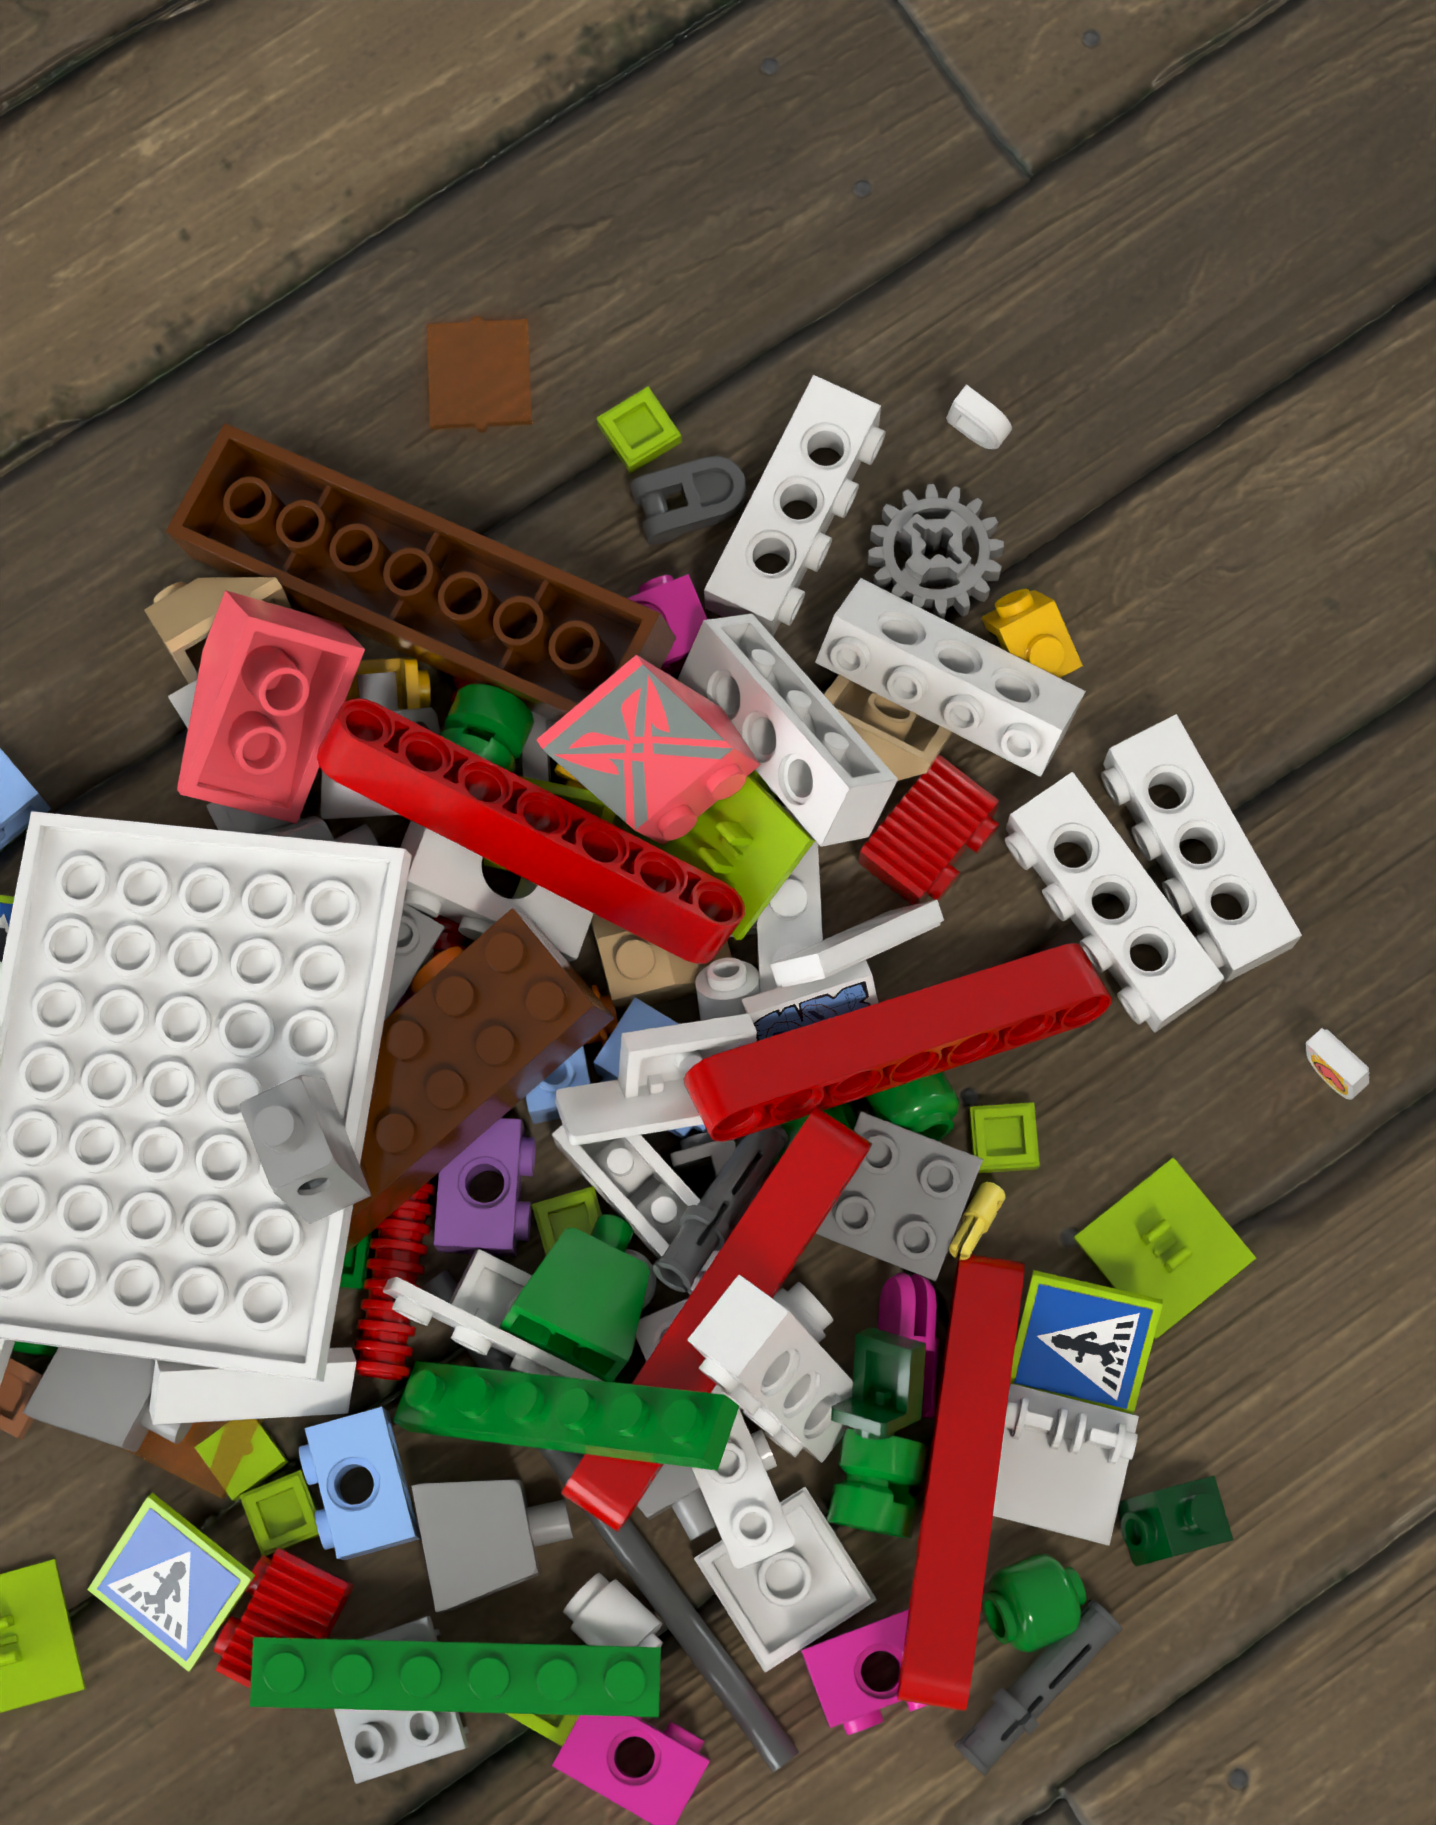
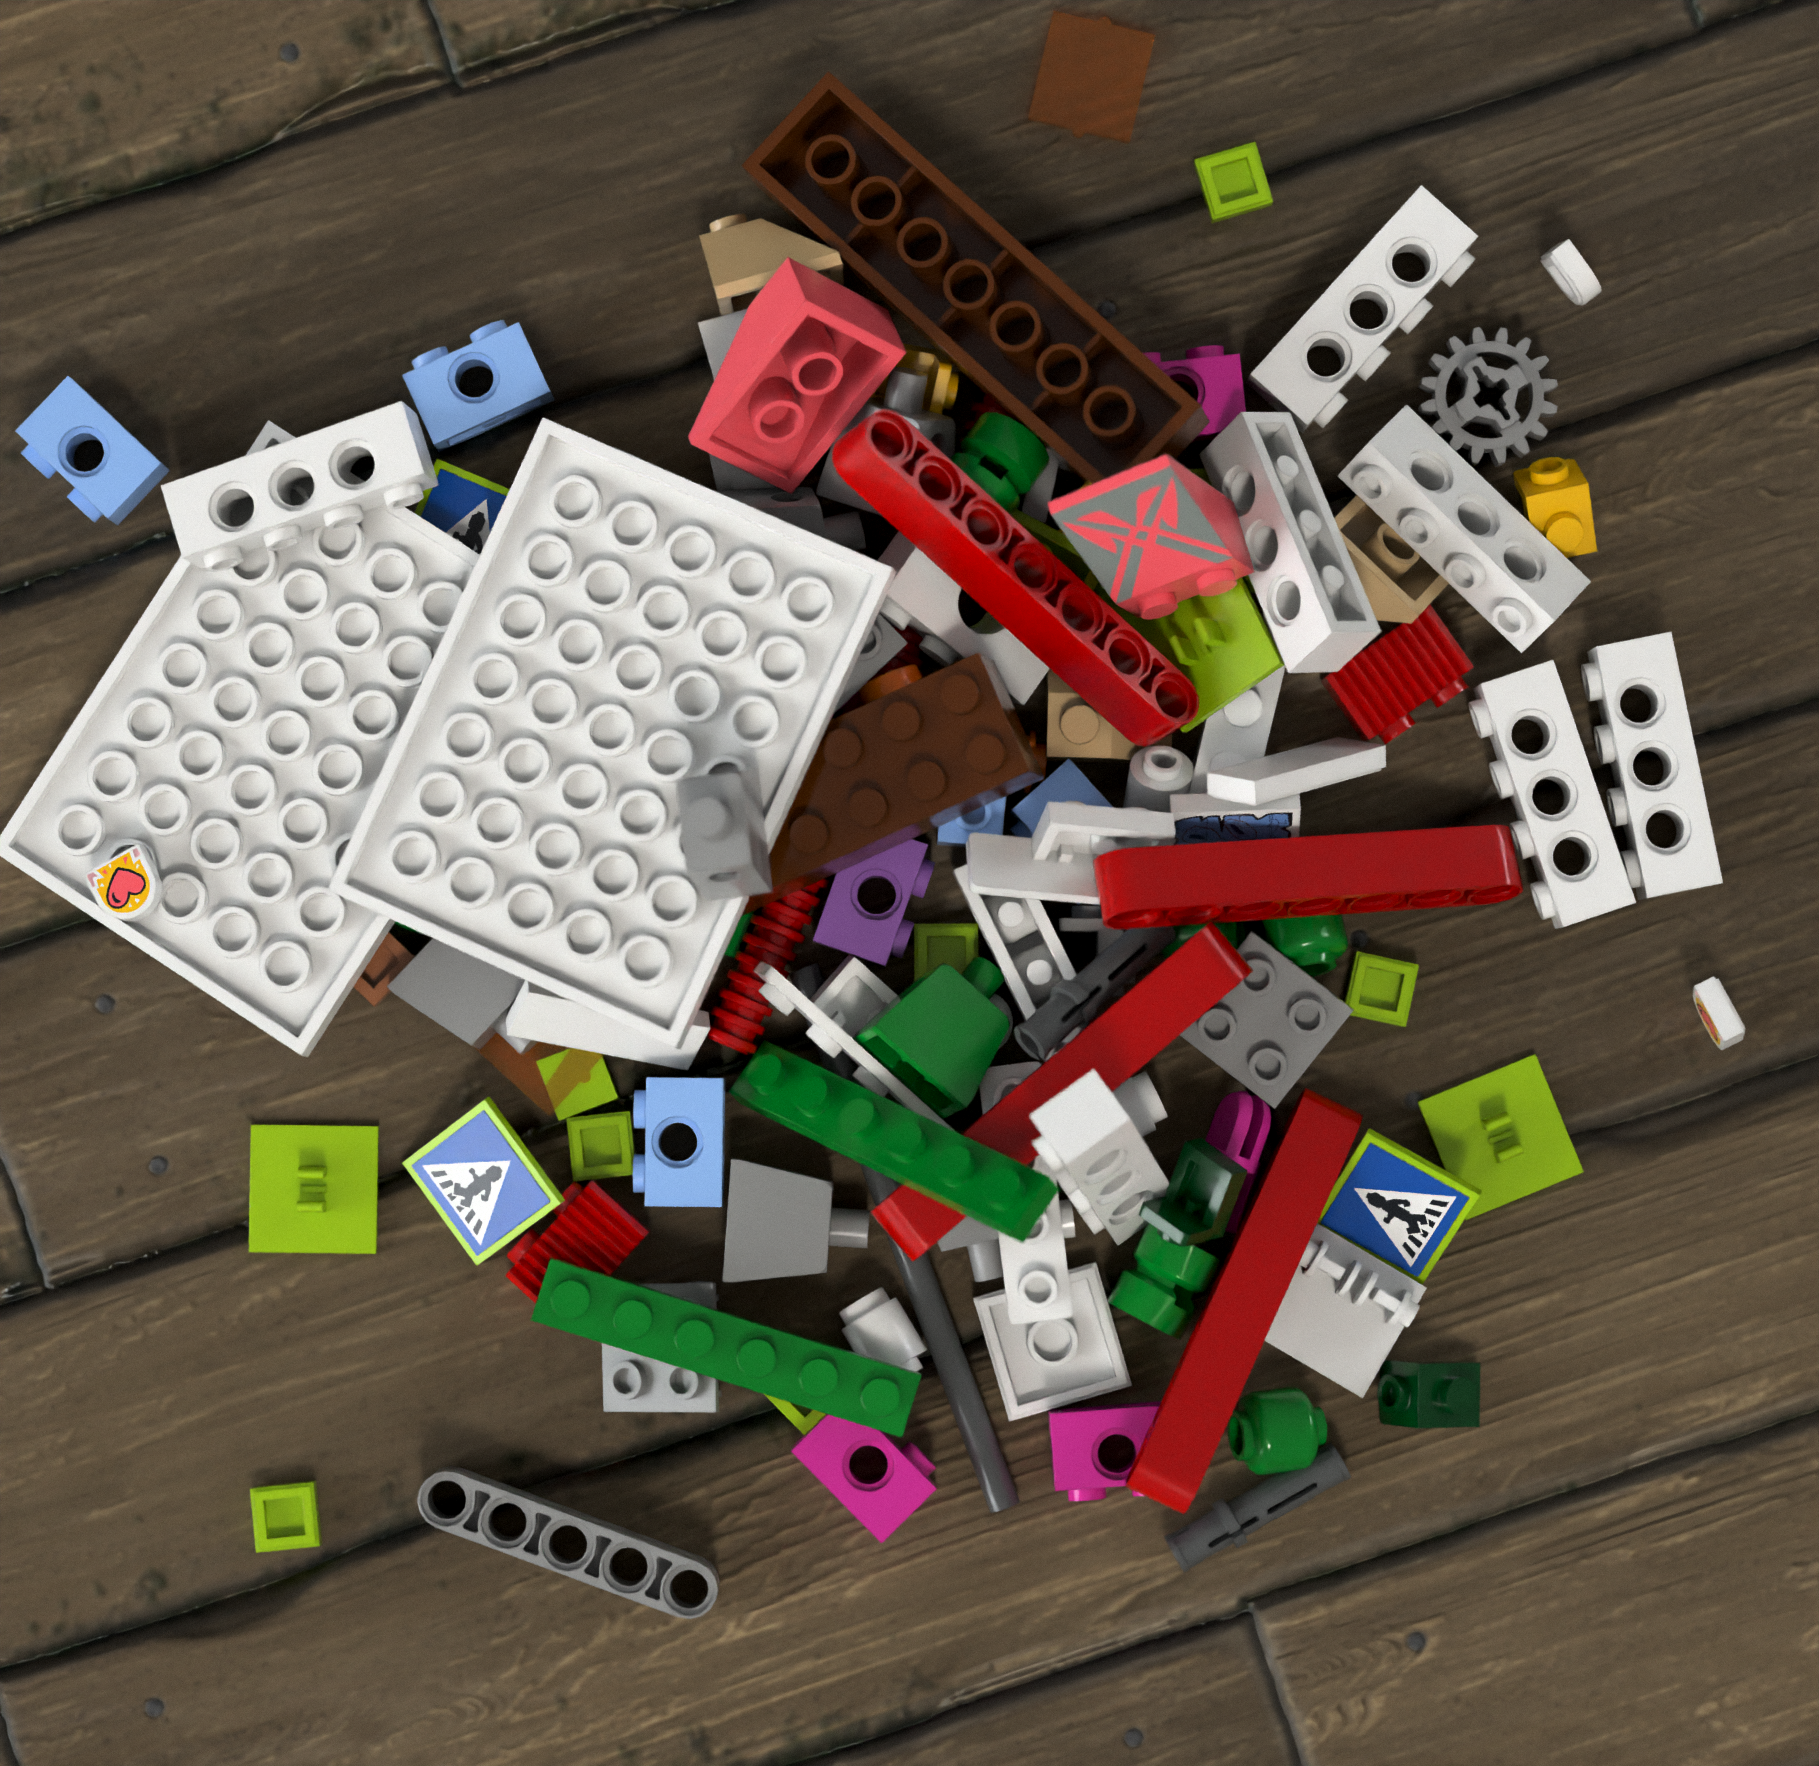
camera: 10 degrees right, 10 degrees up
dark grey plate [629,456,746,545] -> none
light yellow pin [949,1182,1006,1260] -> none

